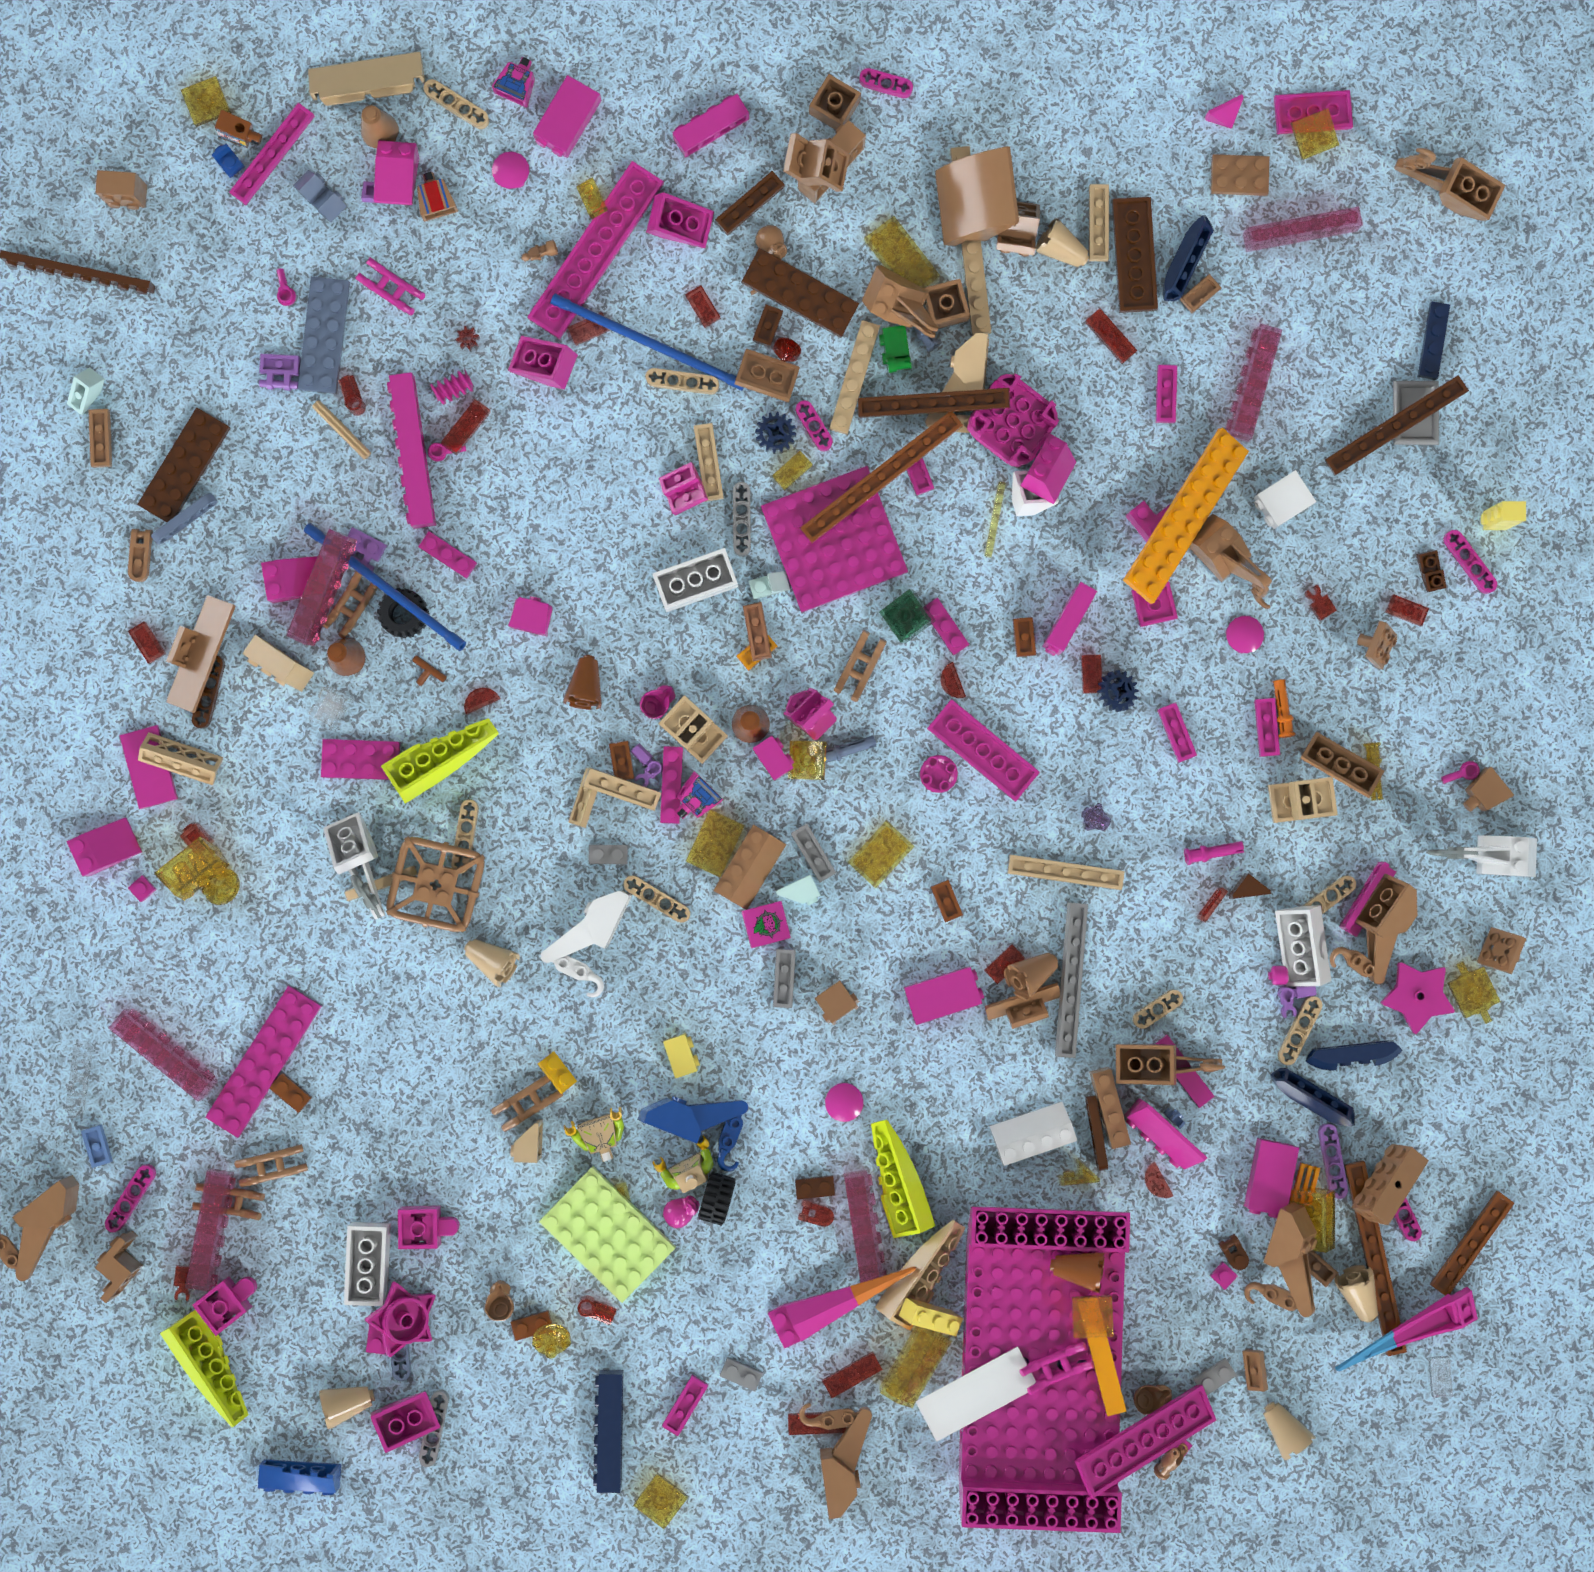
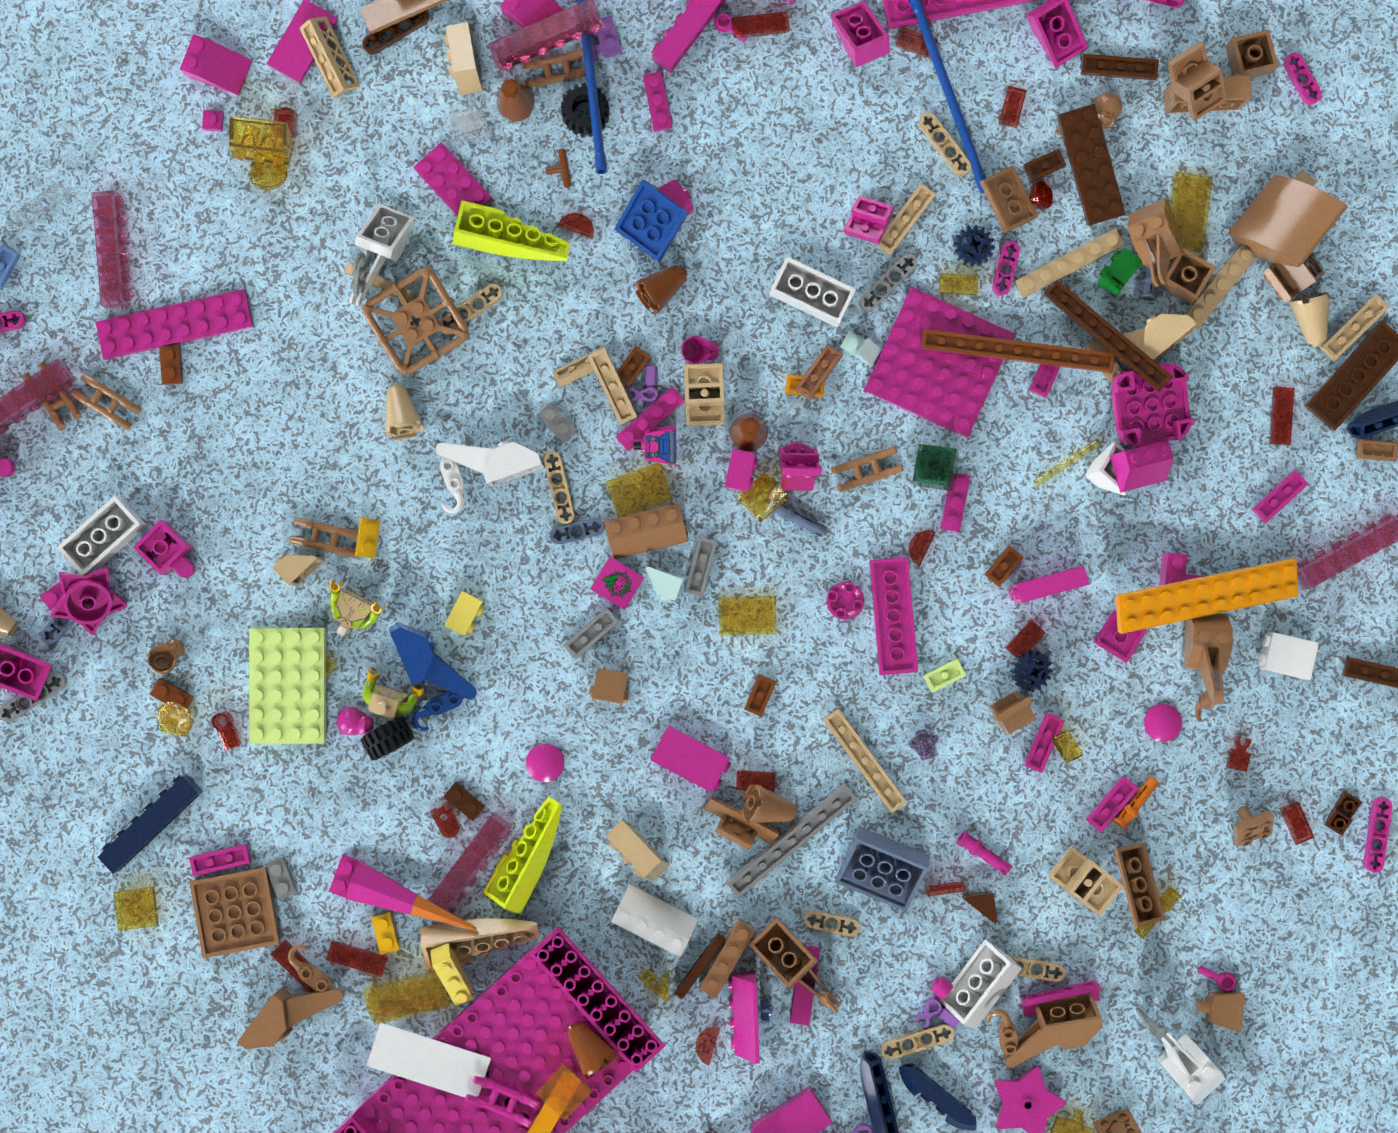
camera: 55 degrees right, 0 degrees up
none -> medium nougat plate [189,867,281,958]
none -> yellow plate [371,911,400,955]
none -> sand blue beam [550,518,605,544]
none -> tan wedge [606,820,670,881]
none -> blue plate [614,180,689,261]
none -> sand blue slope [835,826,930,912]
none -> yellowish green plate [923,658,966,693]
none -> medium nougat plate [989,691,1036,734]
none -> clear yellow slope [1051,729,1083,764]

